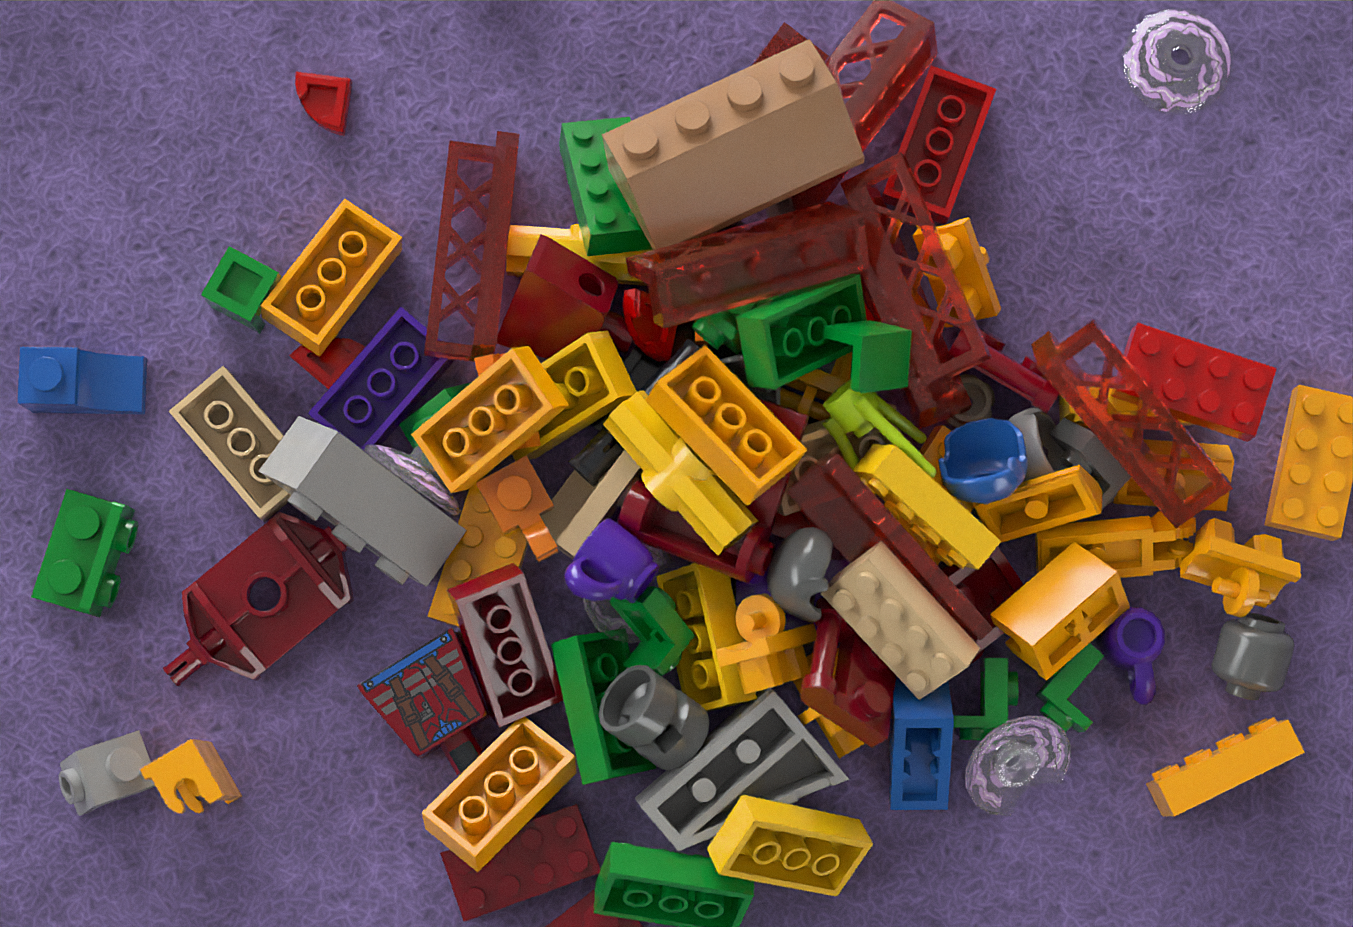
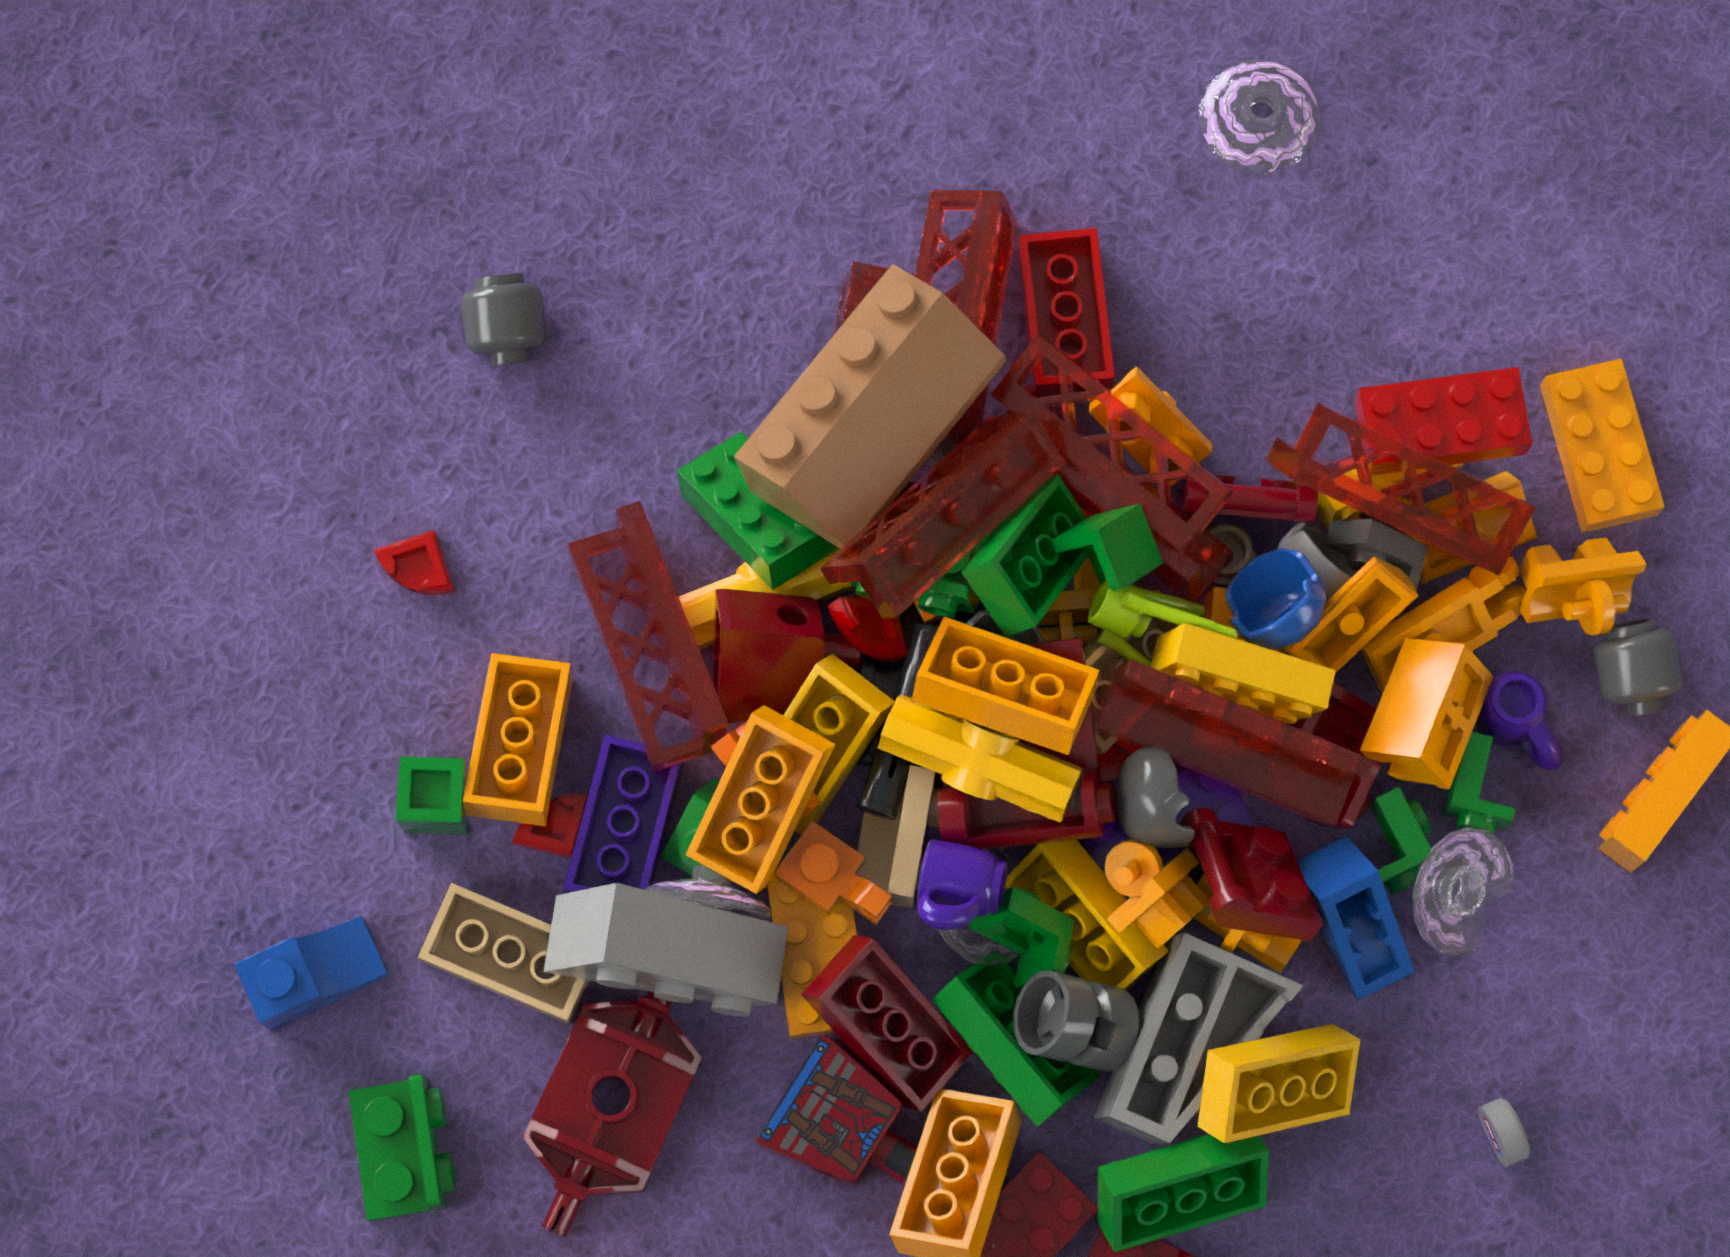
camera: 25 degrees left, 5 degrees down
tan piece [821,541,980,700] -> none

